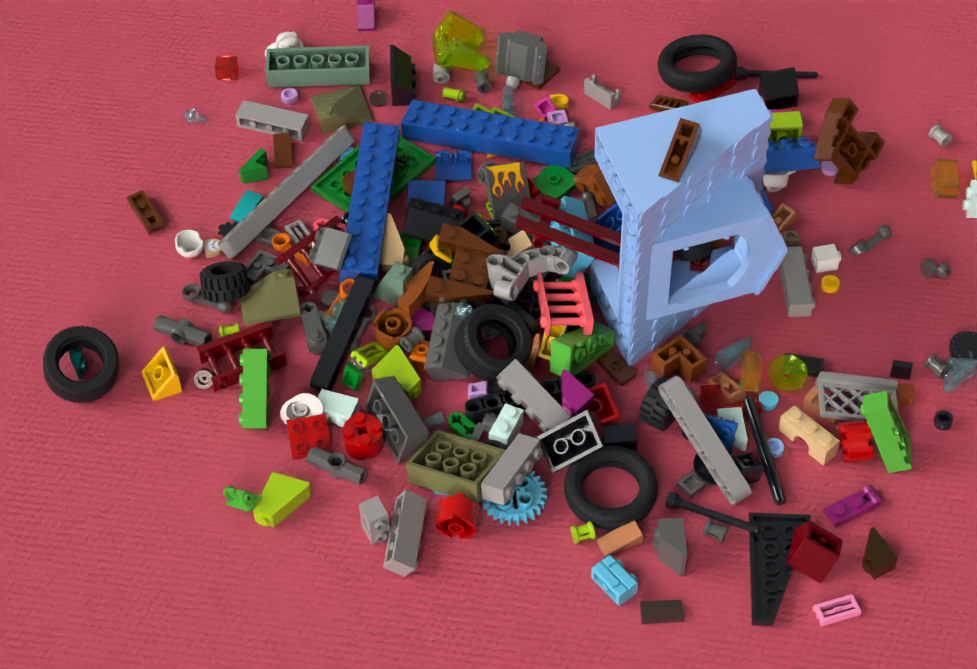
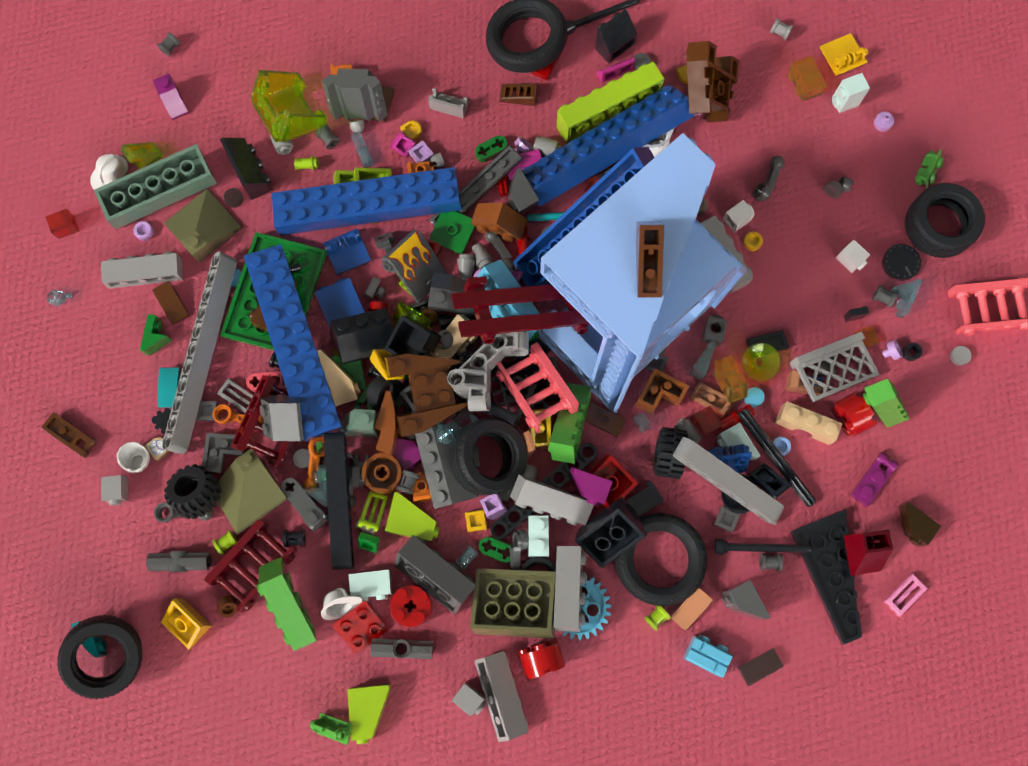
camera: 25 degrees left, 25 degrees up
none -> light grey brick [101,475,128,506]
none -> clear neon green slope [120,142,163,169]
none -> black bush [283,529,306,547]
none -> dark grey plate [351,454,370,489]
none -> yellow tile [465,510,487,532]
none -> dark grey brick [701,315,728,346]
none -> white brick [836,240,870,273]
none -> lavender tile [882,340,903,360]

